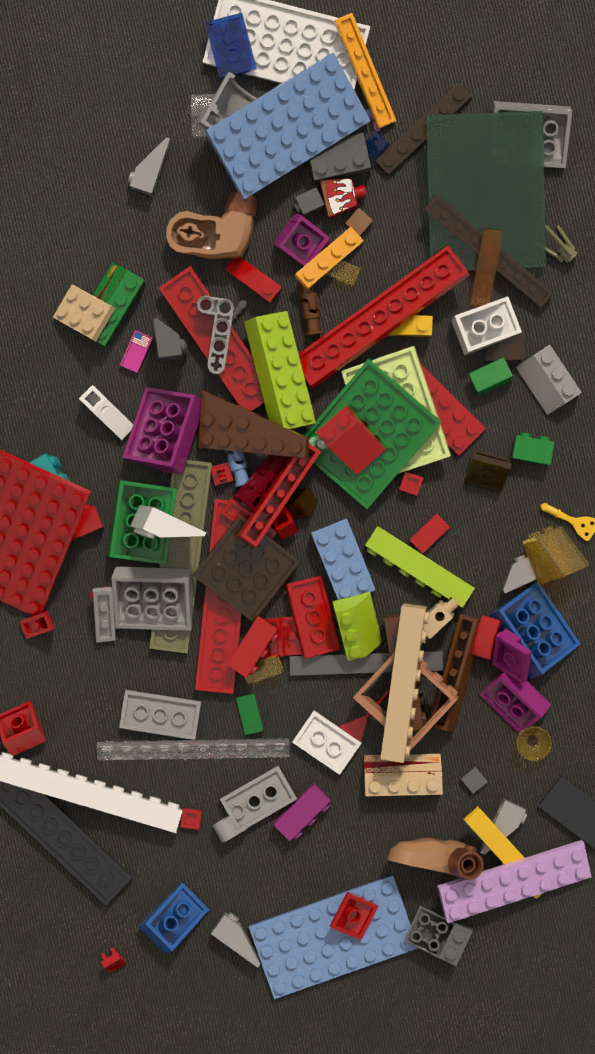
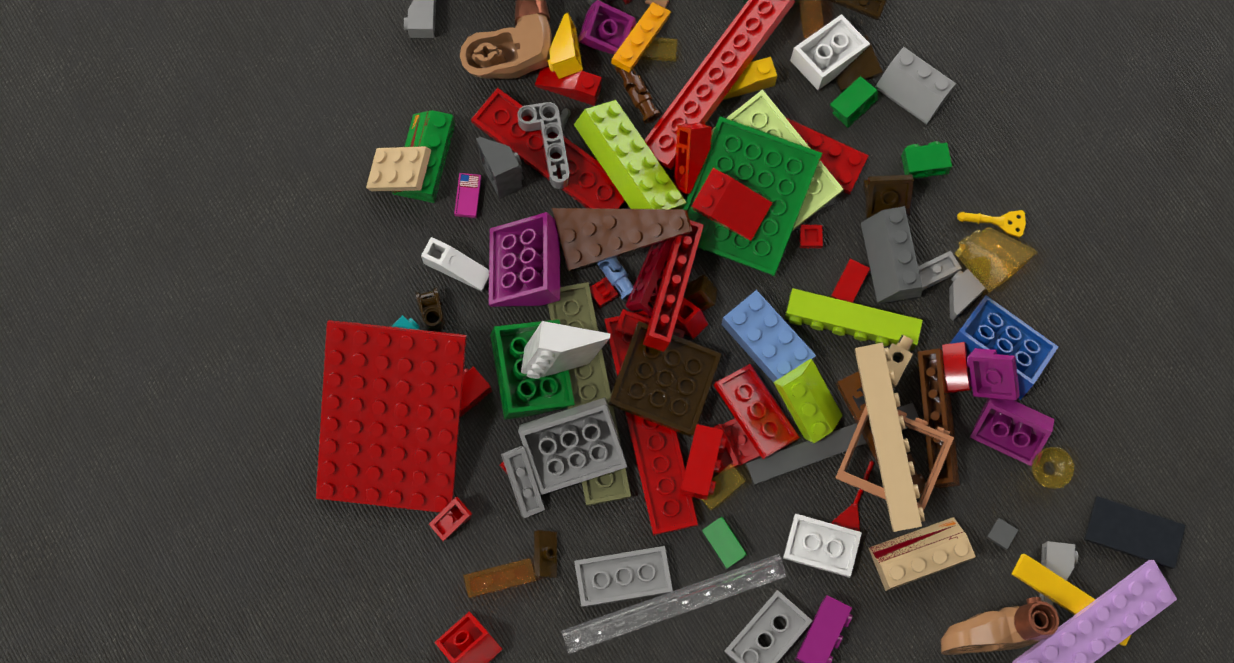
camera: 20 degrees left, 15 degrees down
none -> dark brown piece [415,287,445,332]
none -> clear orange plate [463,558,536,598]
none -> dark brown plate [534,530,557,579]
none -> yellow slope [548,13,583,79]
none -> red slope [674,123,712,194]
none -> dark grey slope [861,206,922,304]
none -> light grey plate [903,251,962,300]

